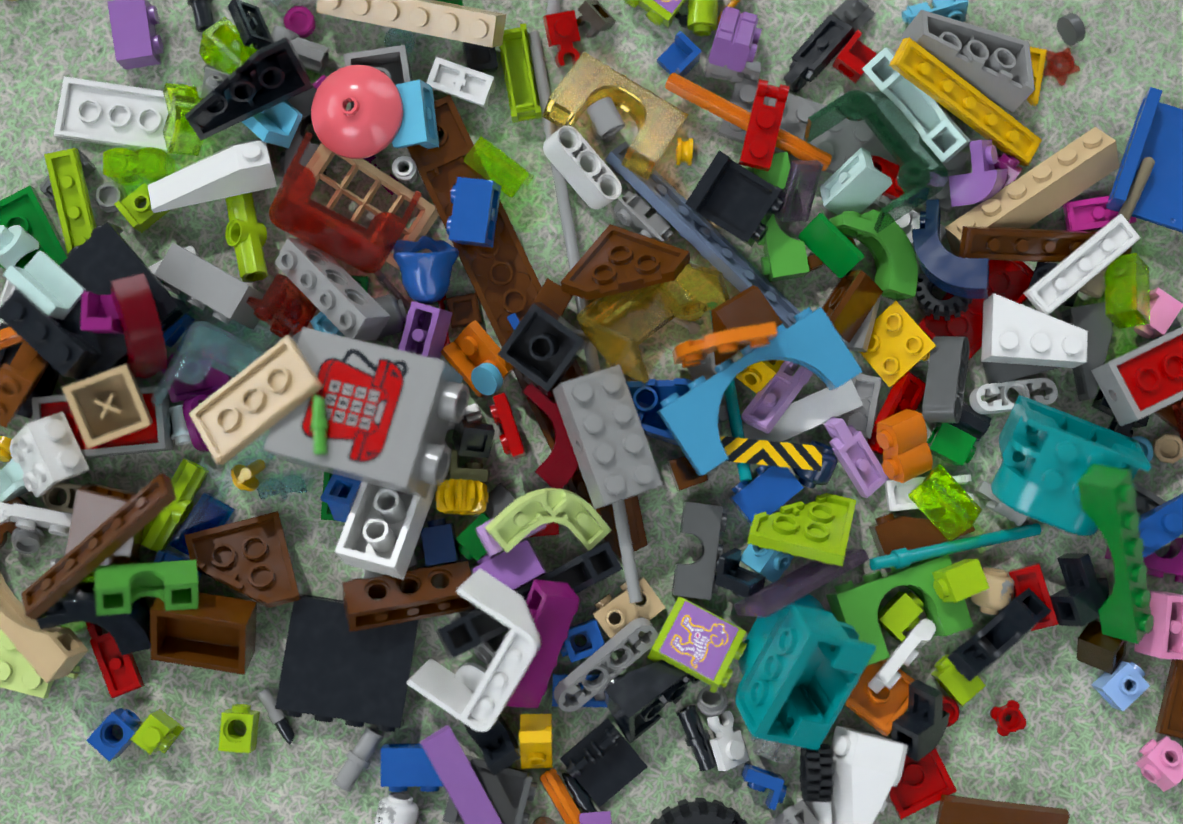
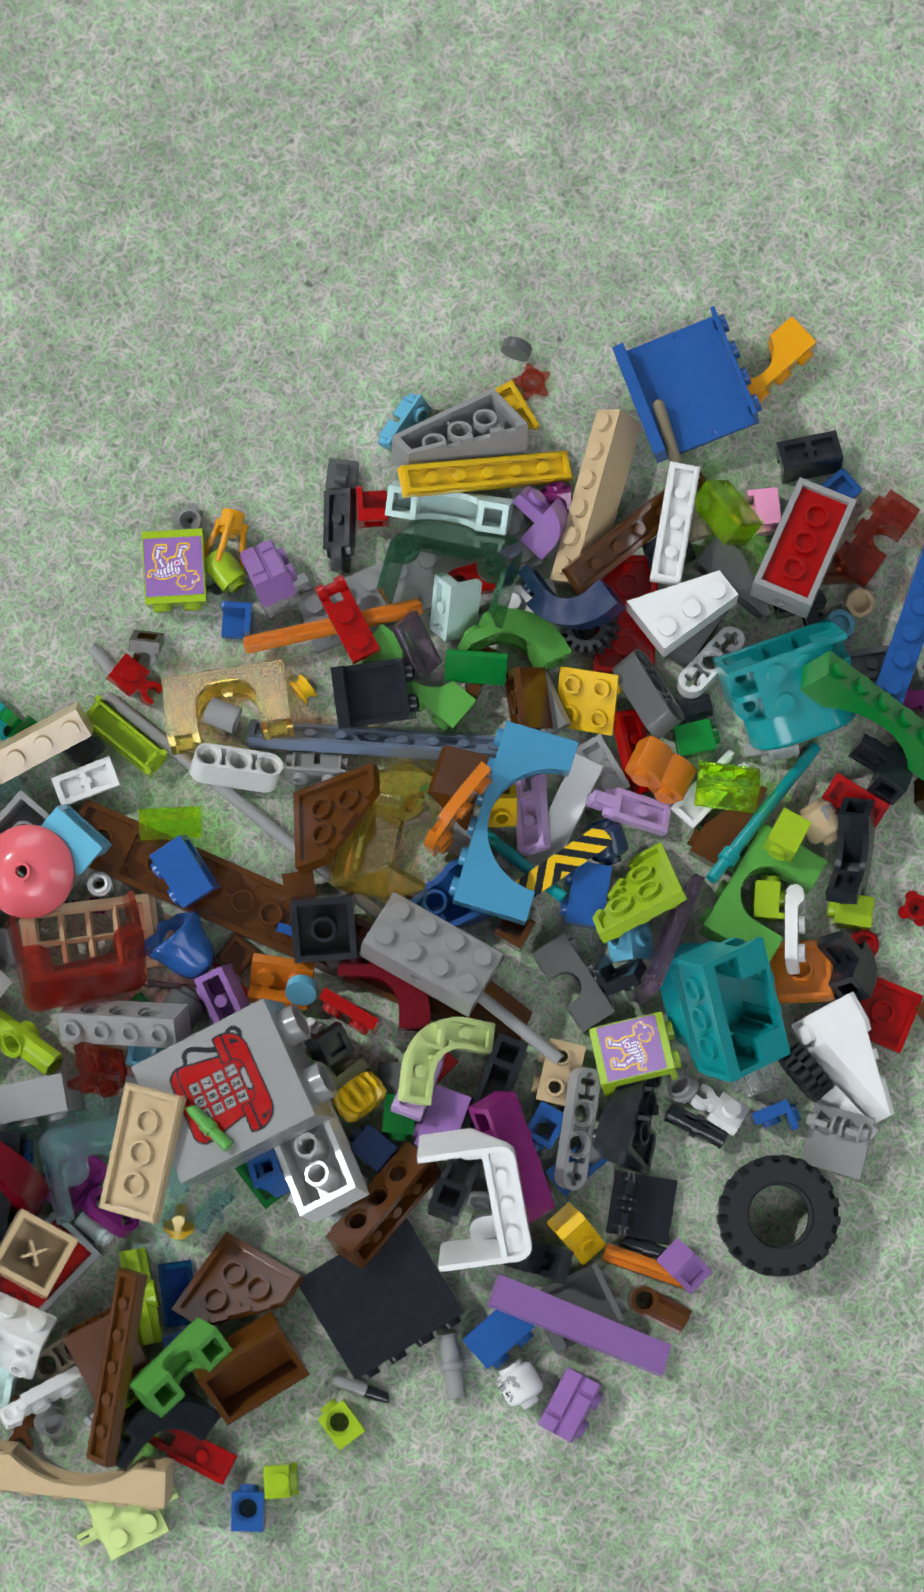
camera: 30 degrees left, 5 degrees down
dark pink hinge [1063,196,1137,231] -> none

